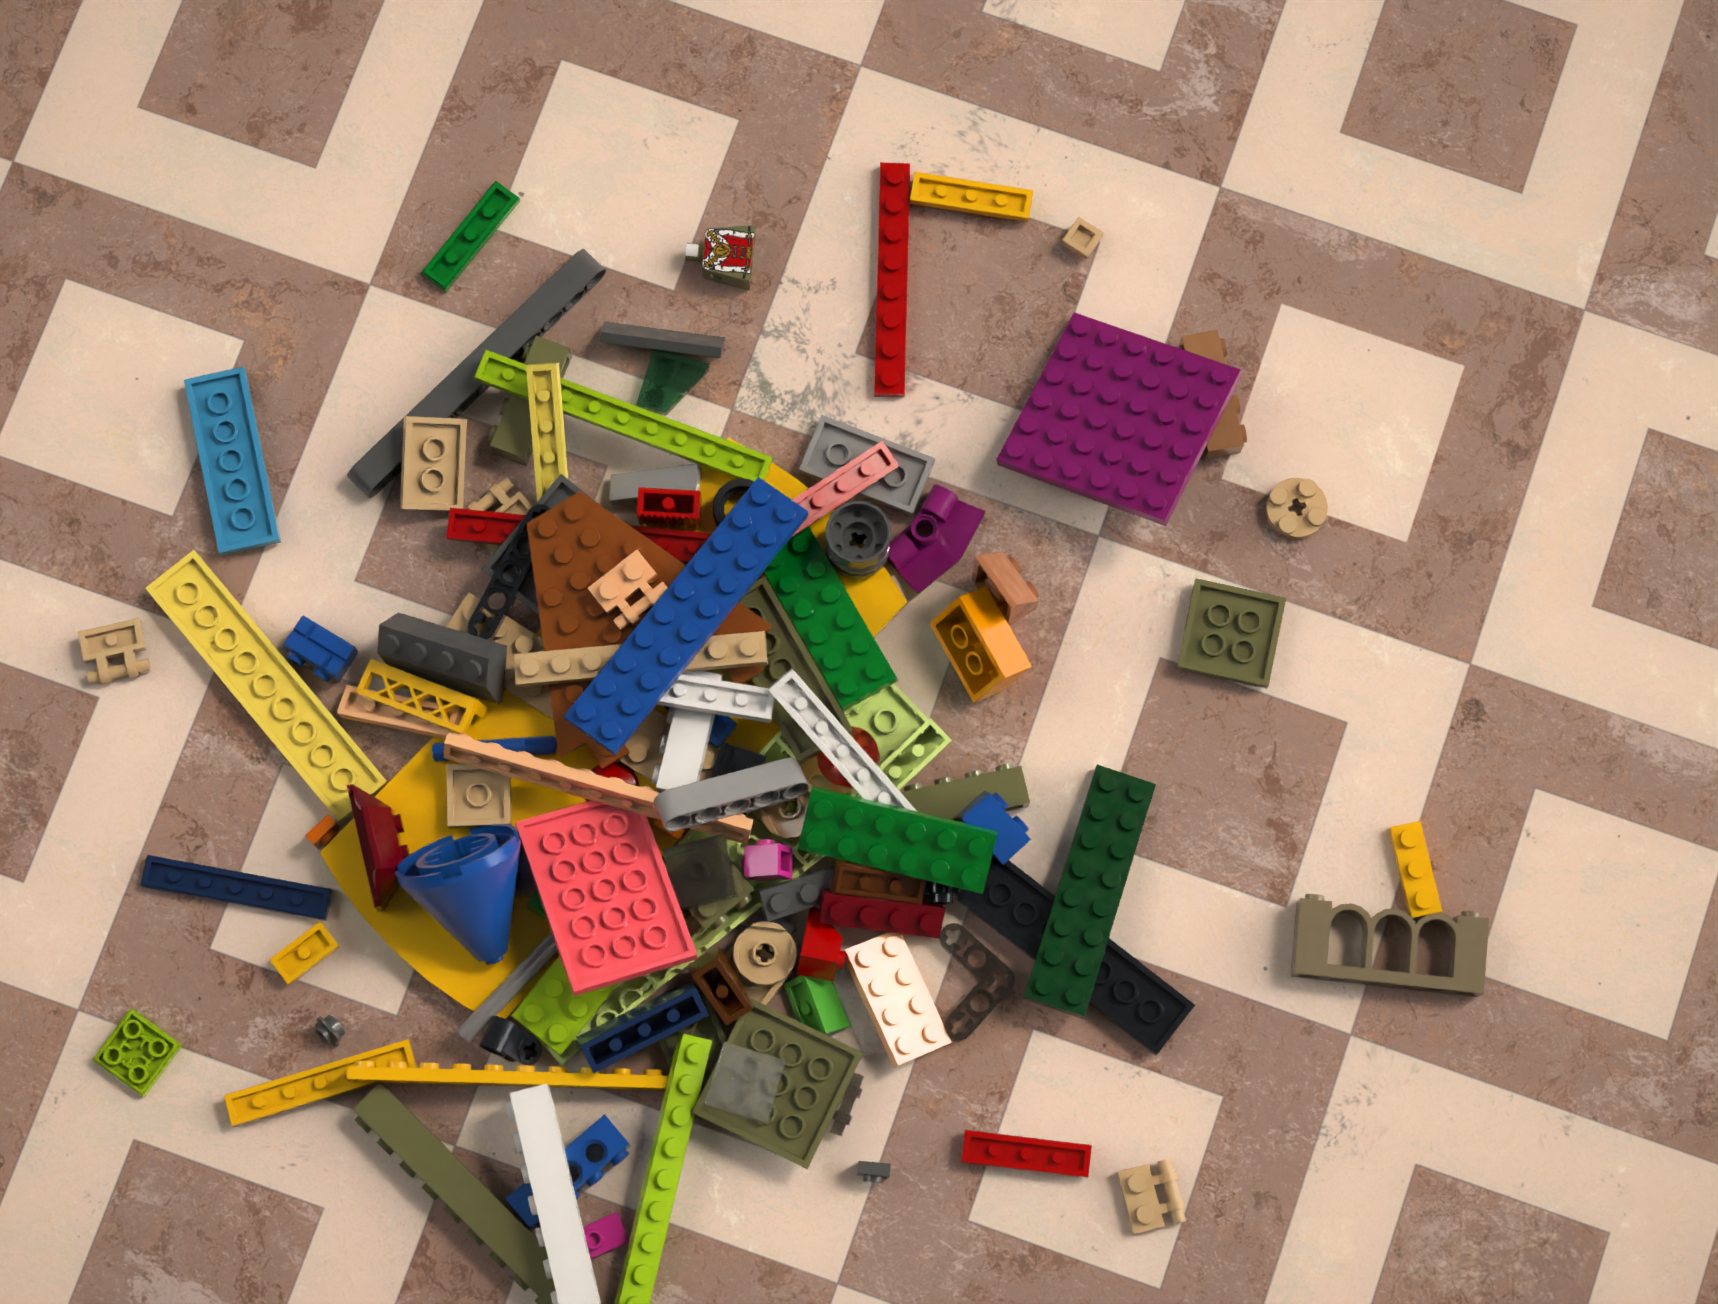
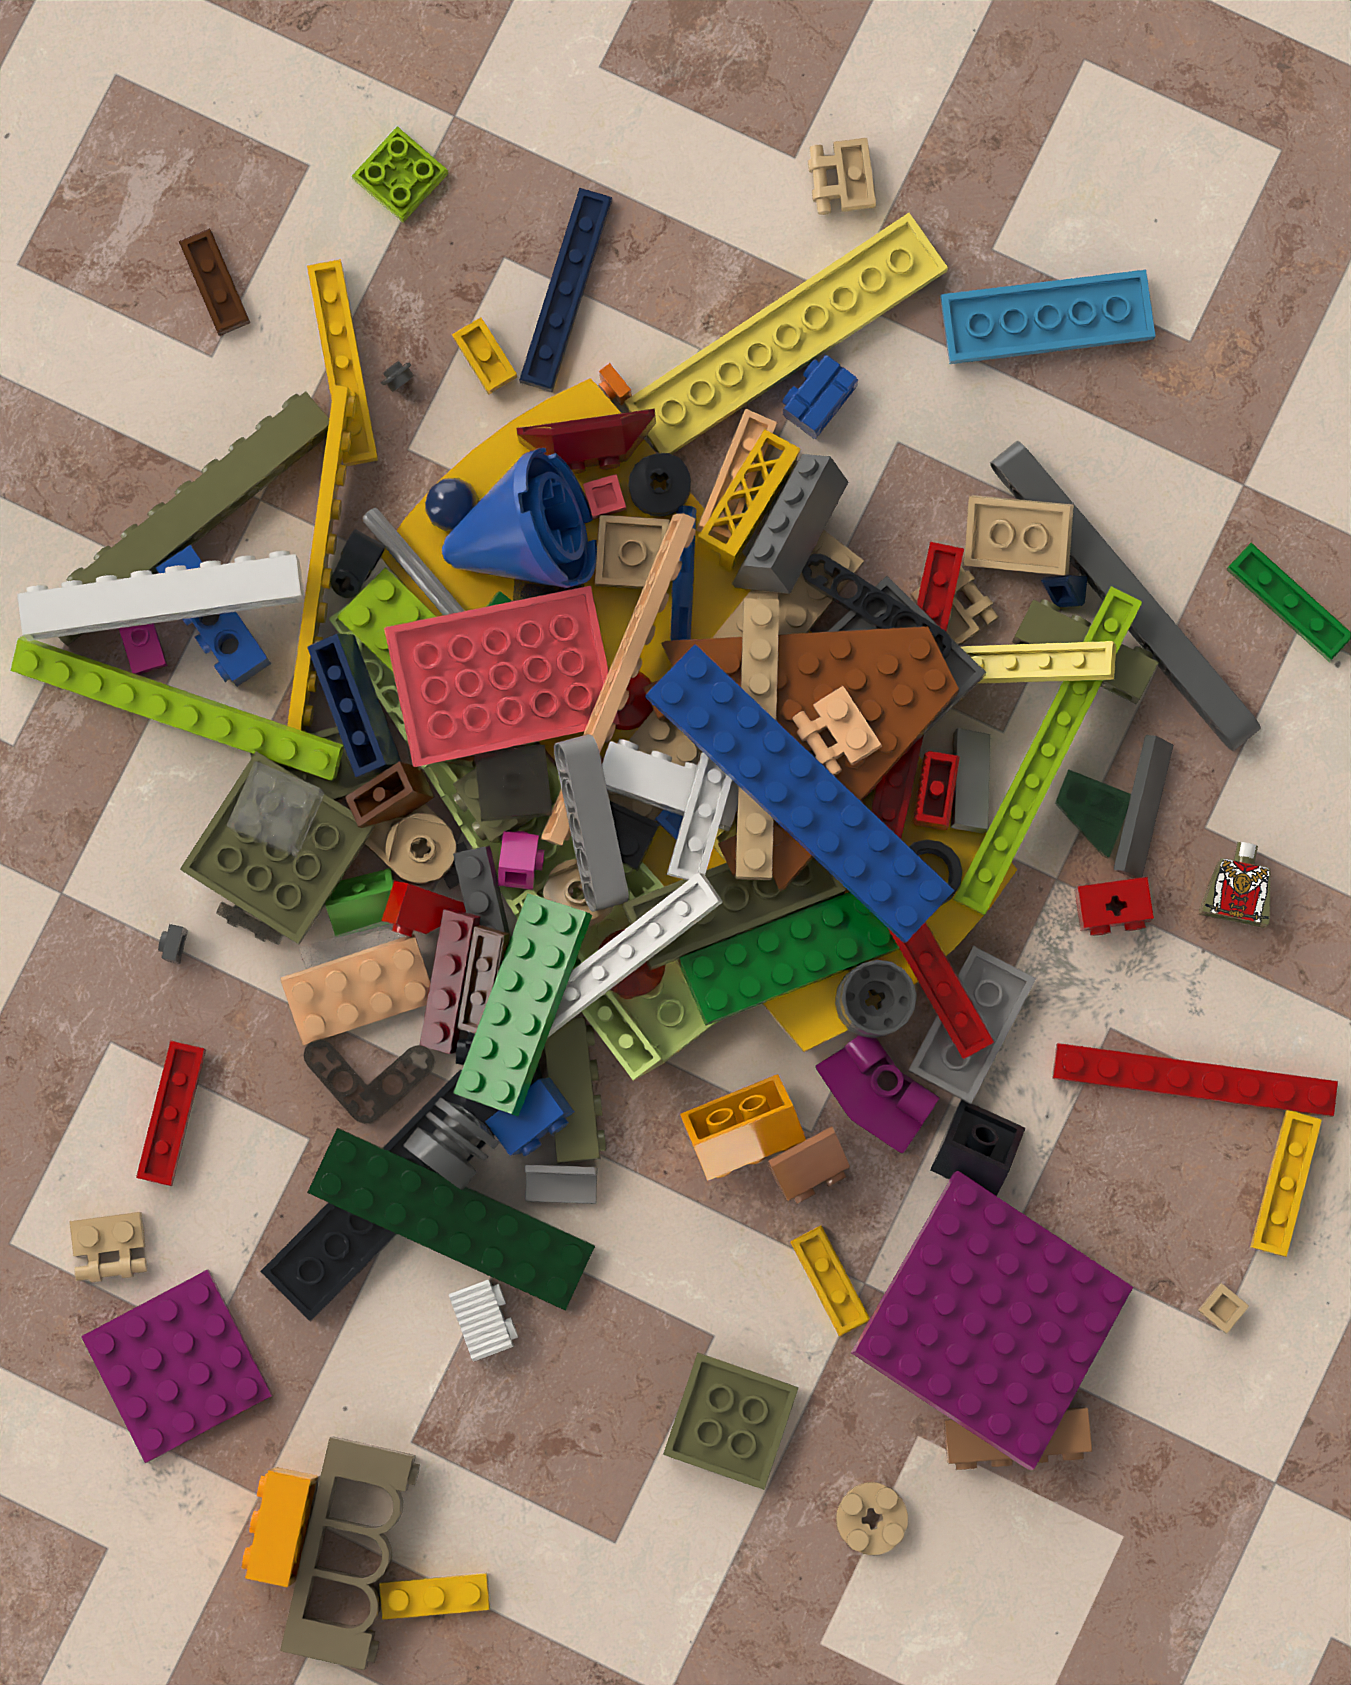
camera: 105 degrees right, 5 degrees up
none -> magenta plate [81,1270,273,1463]
none -> reddish brown tile [179,228,251,336]
none -> light orange brick [241,1467,318,1587]
none -> dark grey wheel [404,1097,499,1191]
none -> dark blue hair [425,478,479,531]
none -> white brick [449,1279,518,1362]
none -> light grey panel [525,1165,598,1204]
none -> coral plate [583,474,626,519]
none -> black piece [628,453,691,517]
none -> yellow tile [790,1225,870,1336]
none -> black slope [930,1099,1025,1196]
none -> dark blue slope [1041,575,1088,607]
none -> red brick [1074,877,1154,936]

